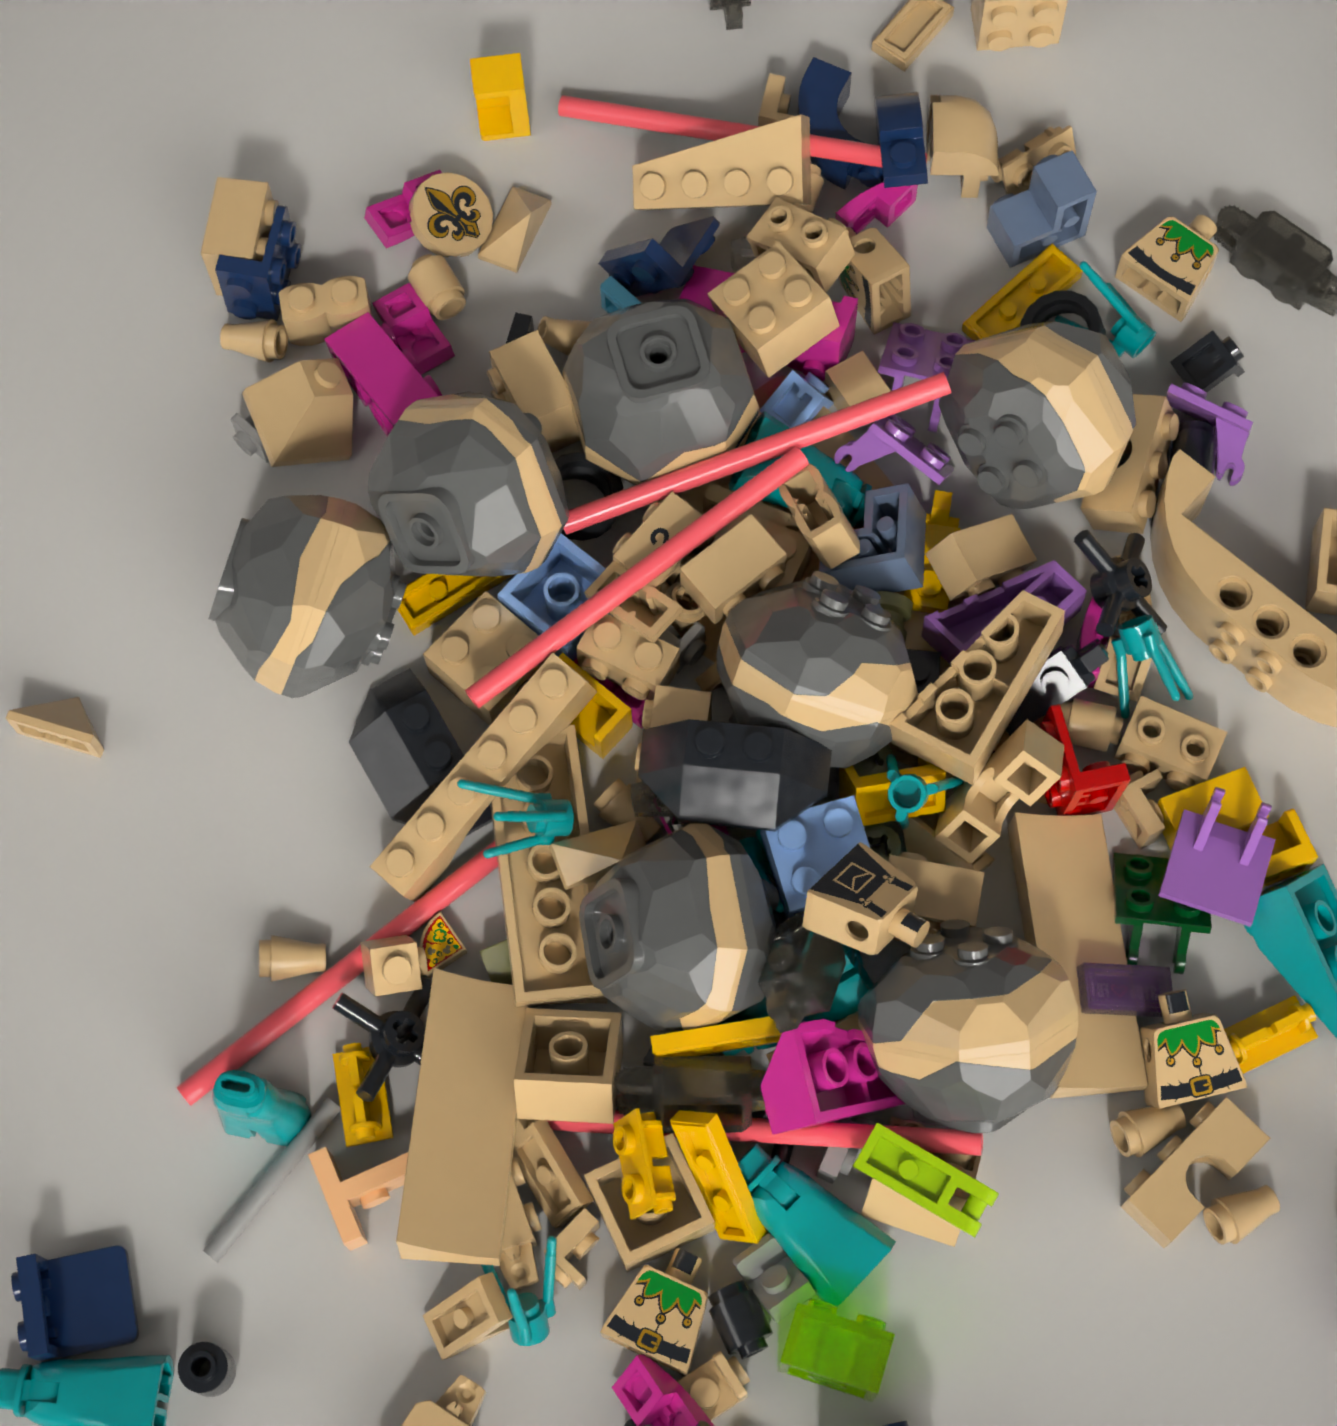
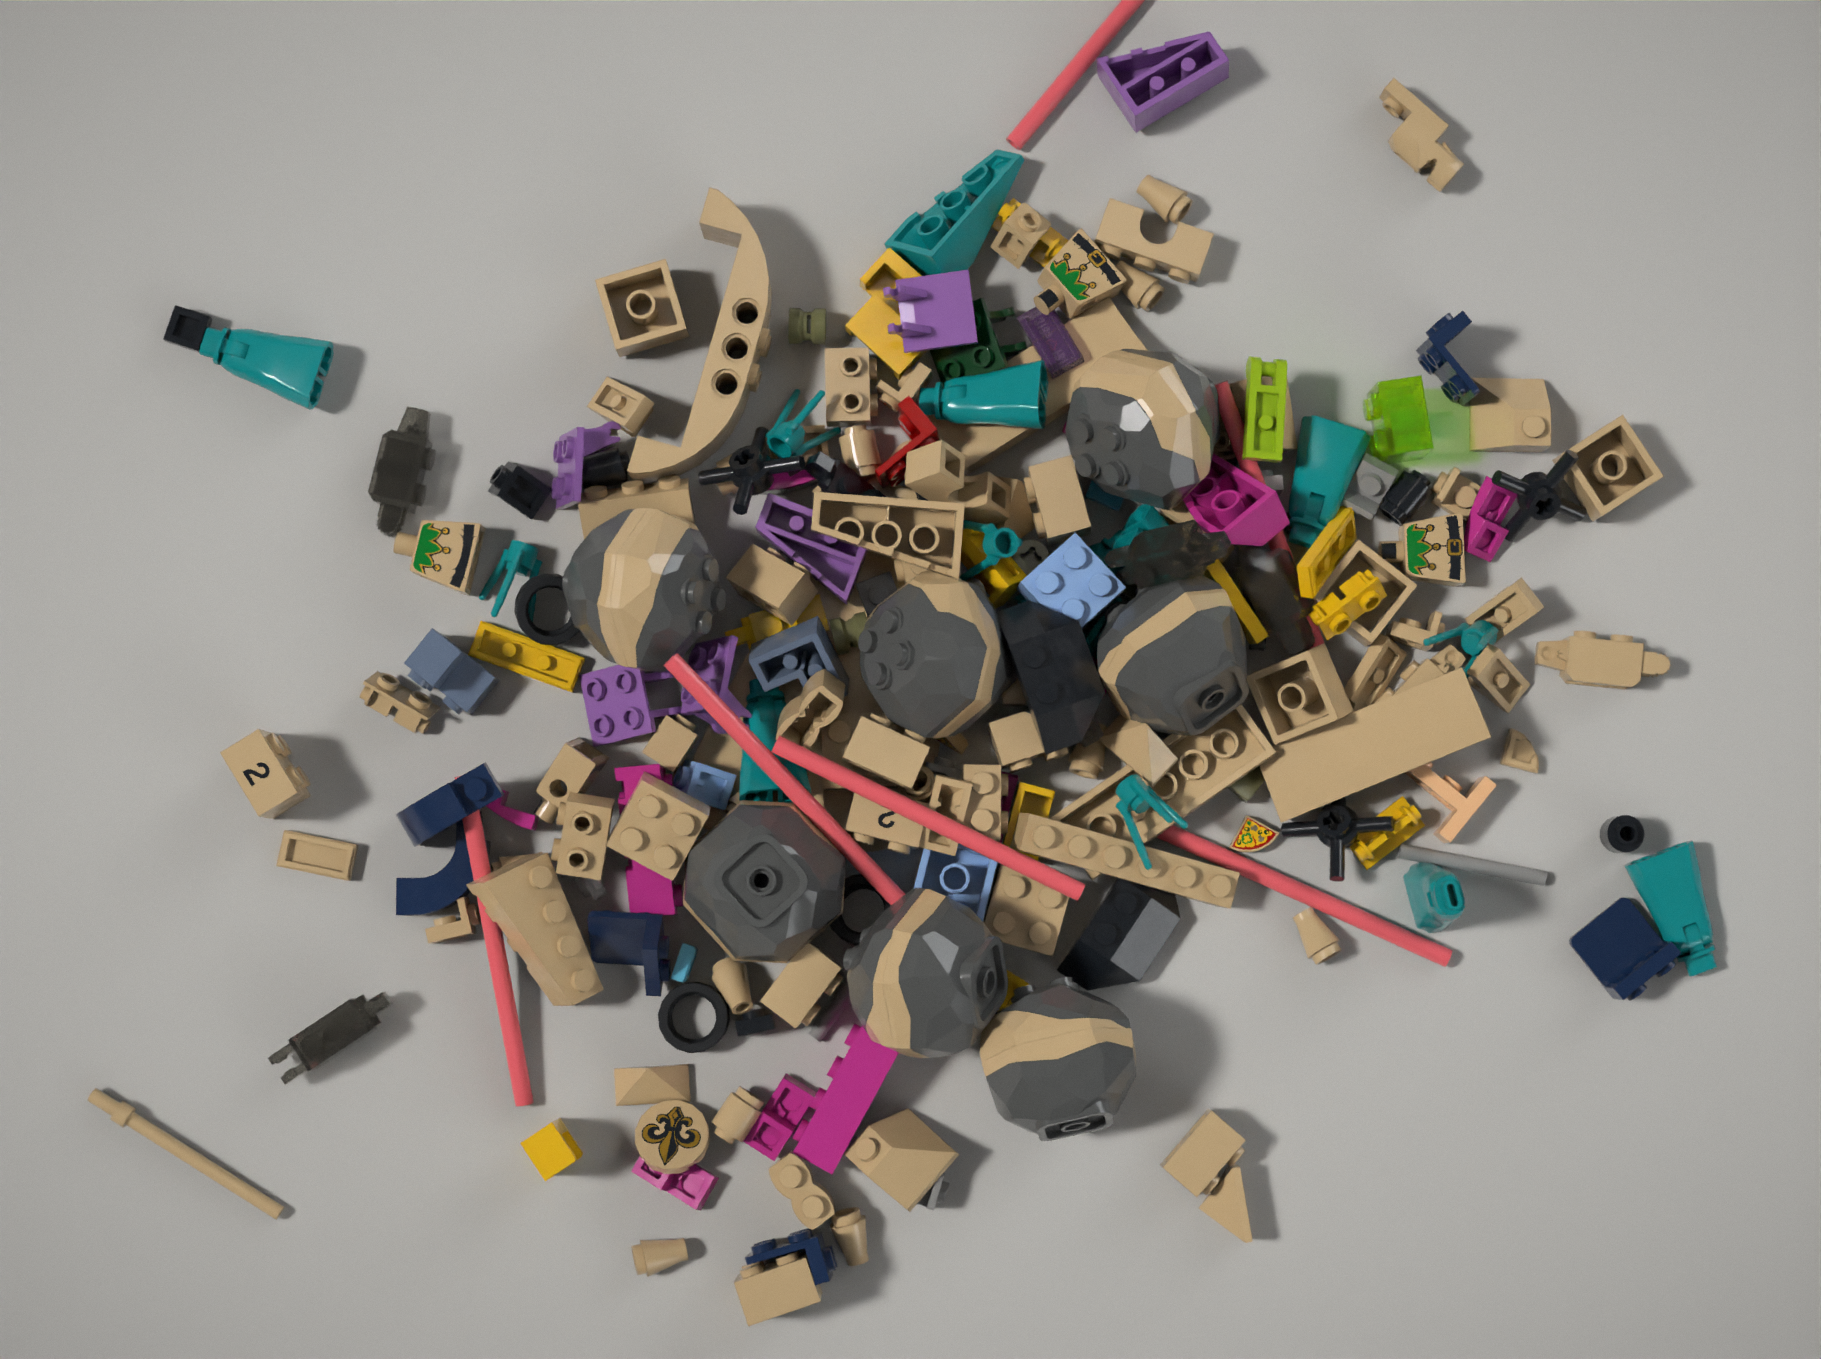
camera: 120 degrees left, 15 degrees up
tan brick [360,935,428,997] -> none
tan torso [802,842,930,955] -> none
tan brick [926,95,999,198] -> none
none -> tan slope [587,377,655,437]
none -> tan cone [631,1238,688,1277]
none -> black tyre [658,982,730,1053]
none -> olive wheel [788,308,826,345]
none -> teal piece [919,360,1048,429]
none -> tan bracket [990,203,1051,269]
none -> tan brick [1160,1108,1246,1197]
none -> tan slope [1465,577,1544,642]
none -> tan tile [1500,728,1539,774]

